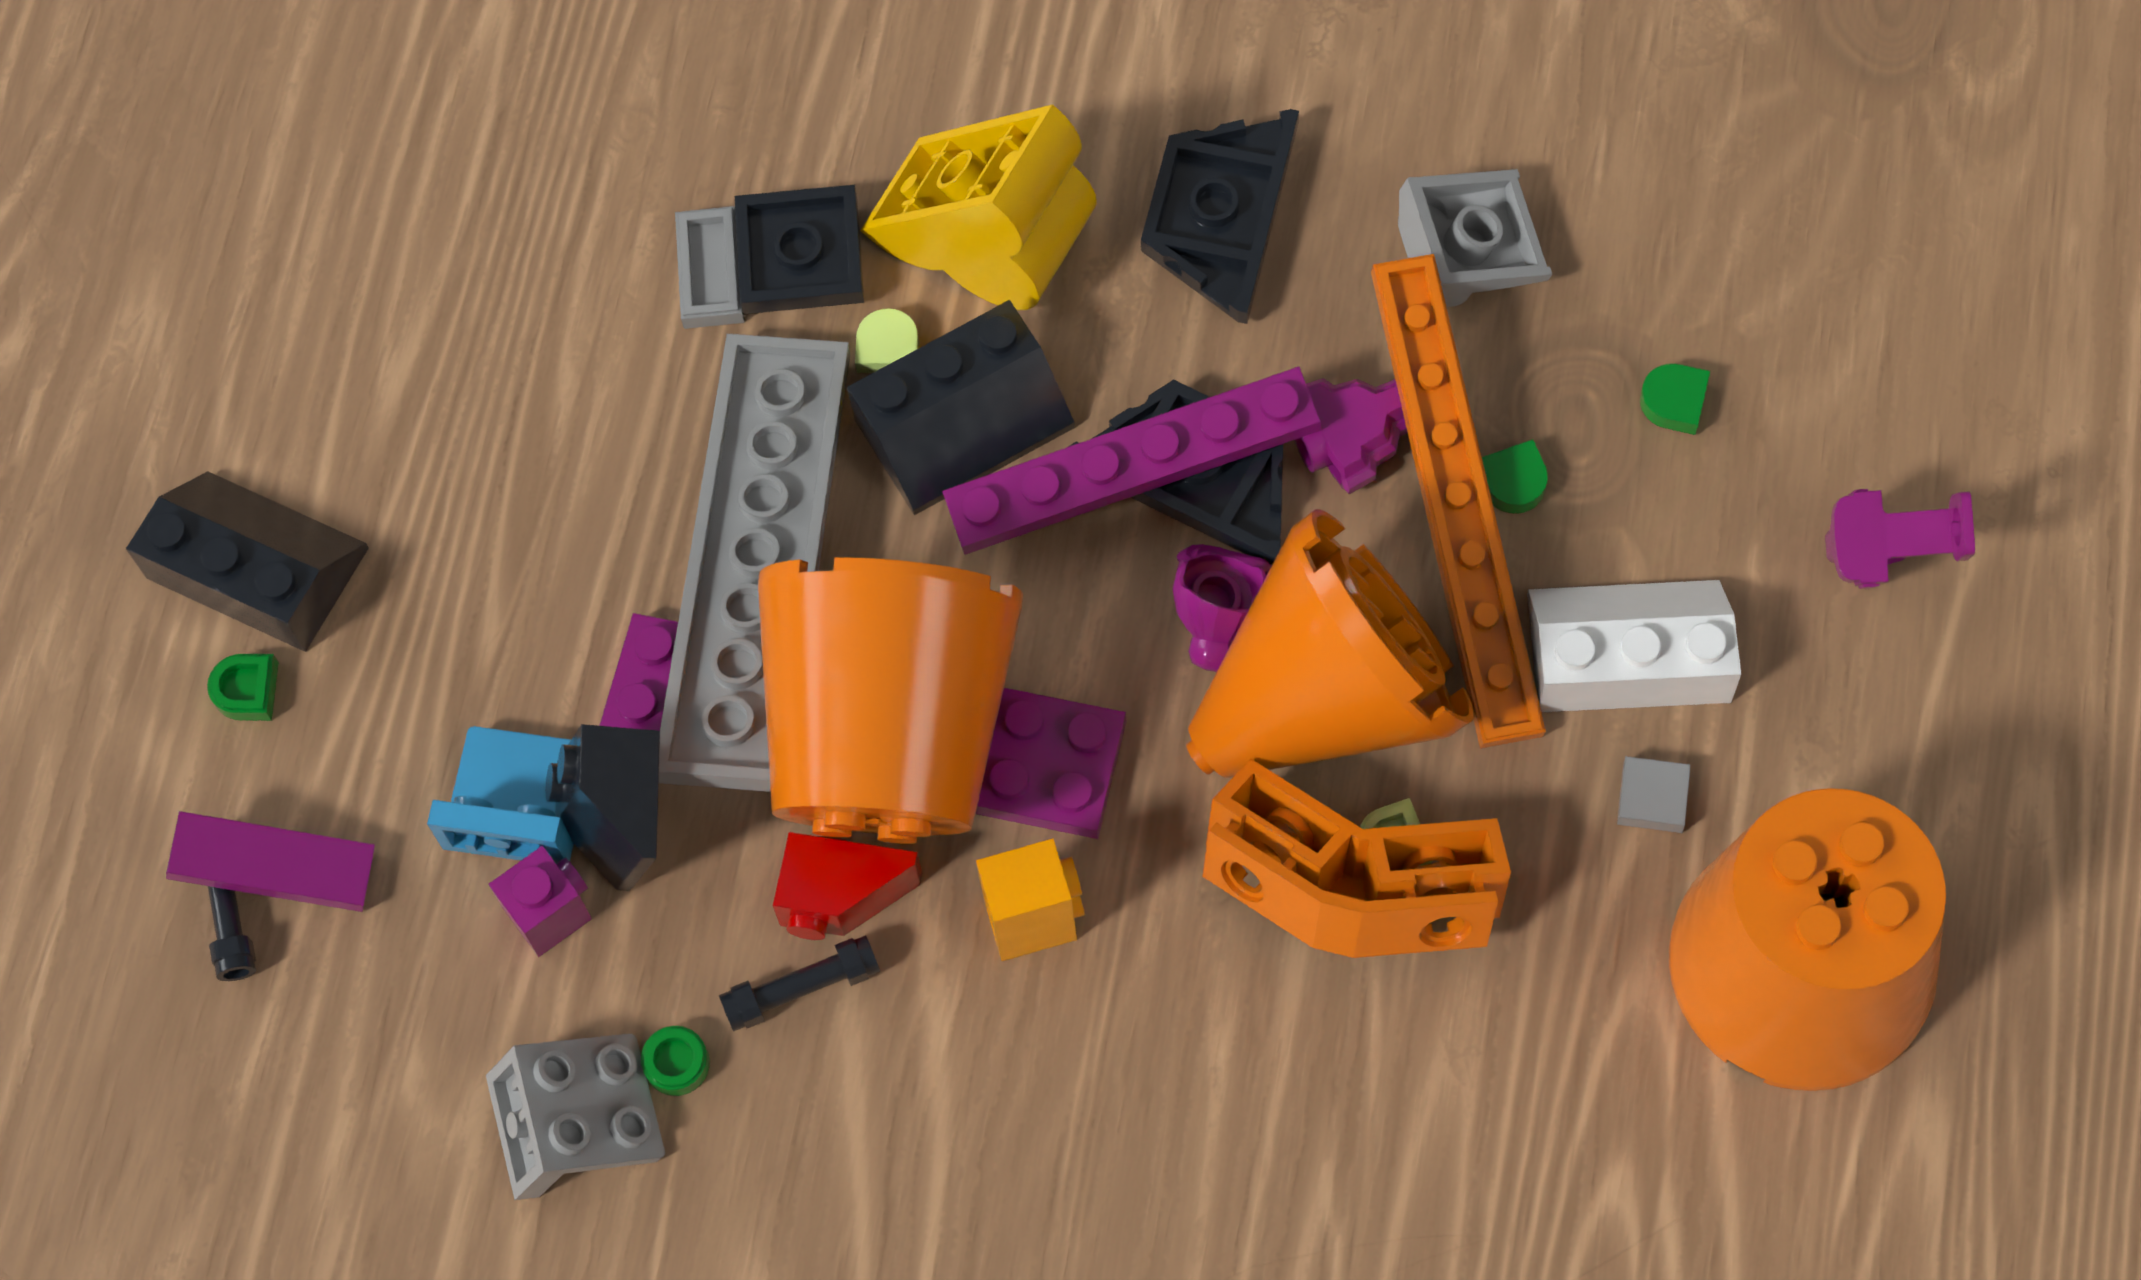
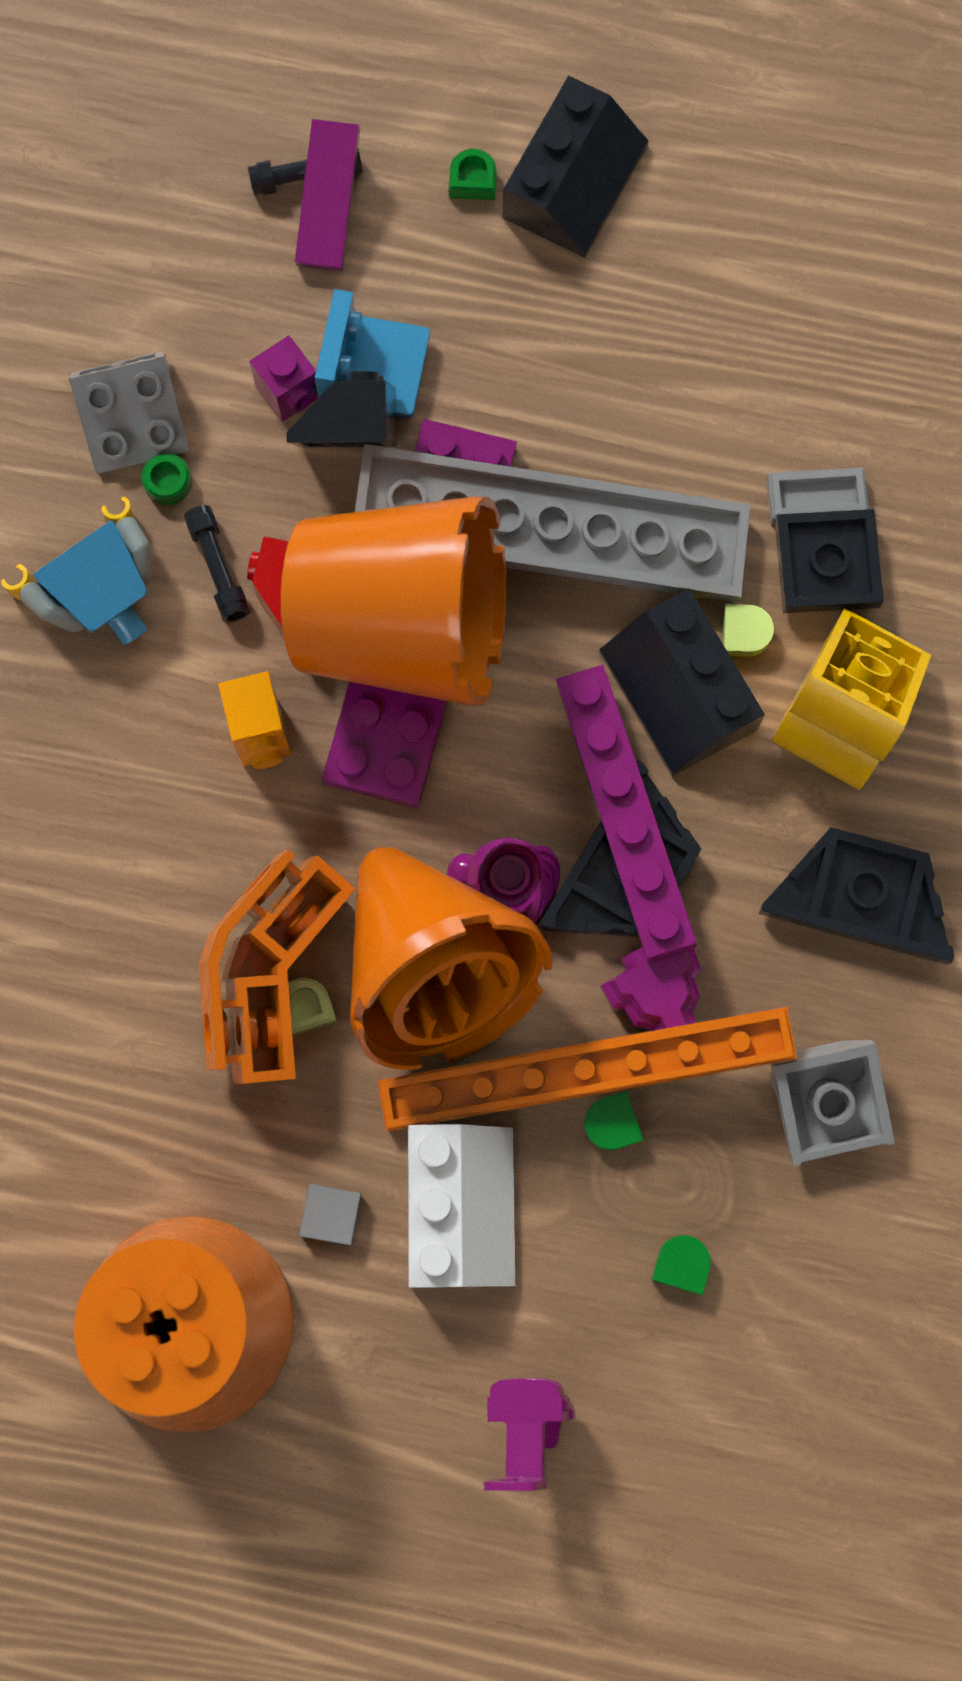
camera: 85 degrees right, 10 degrees up
none -> dark azure torso [1,497,152,646]

